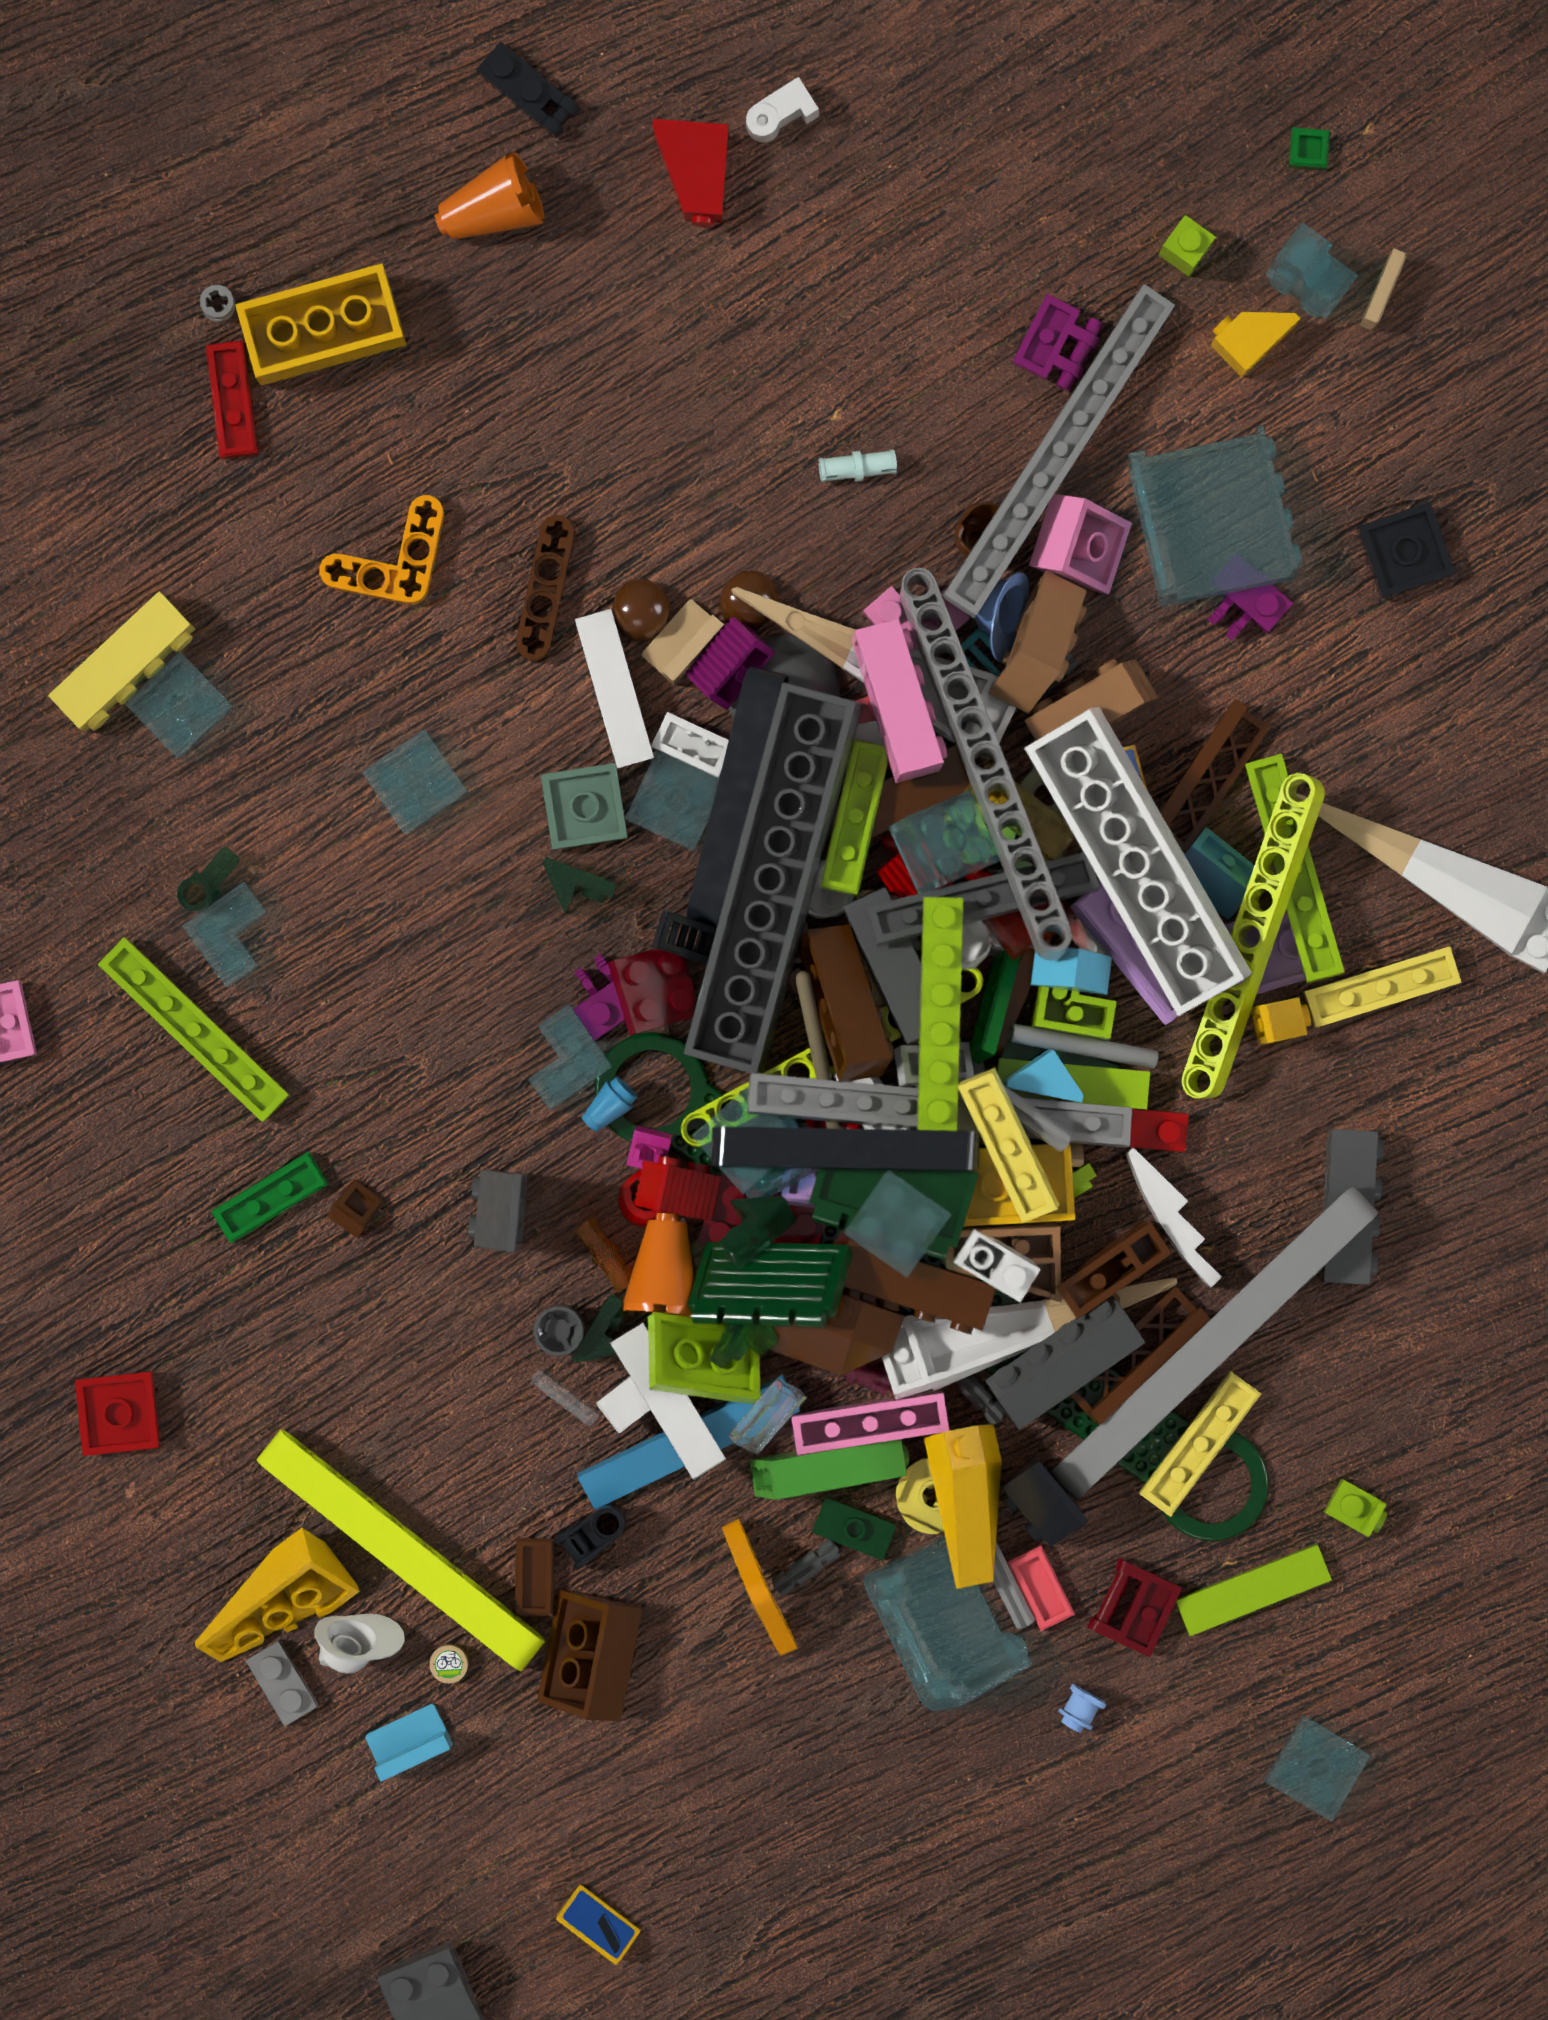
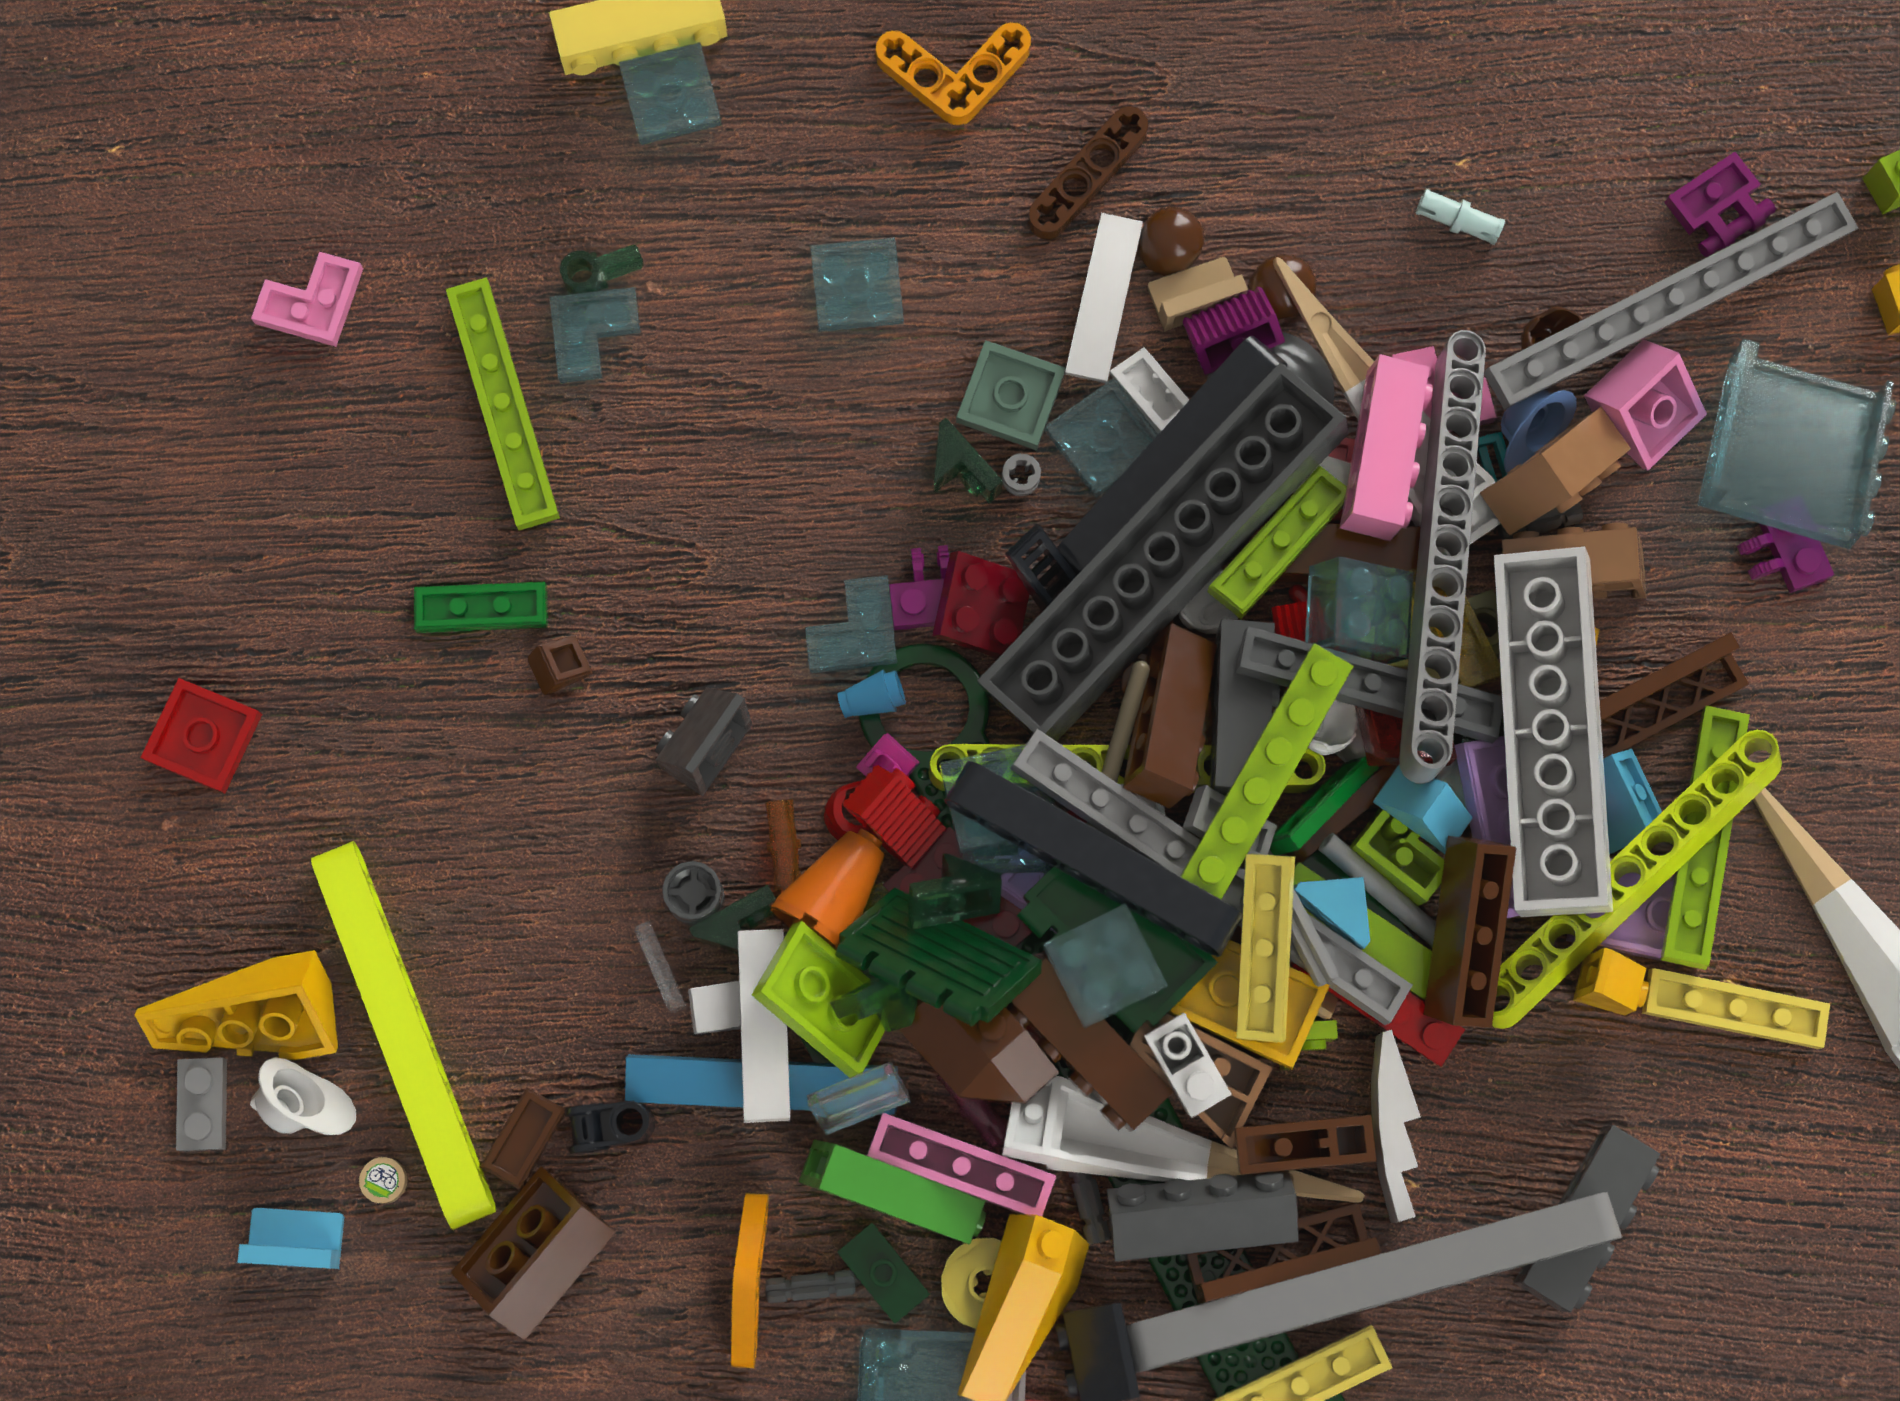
camera: 25 degrees right, 10 degrees down
none -> light grey bush [1002,453,1041,496]
none -> reddish brown brick [1423,836,1517,1028]

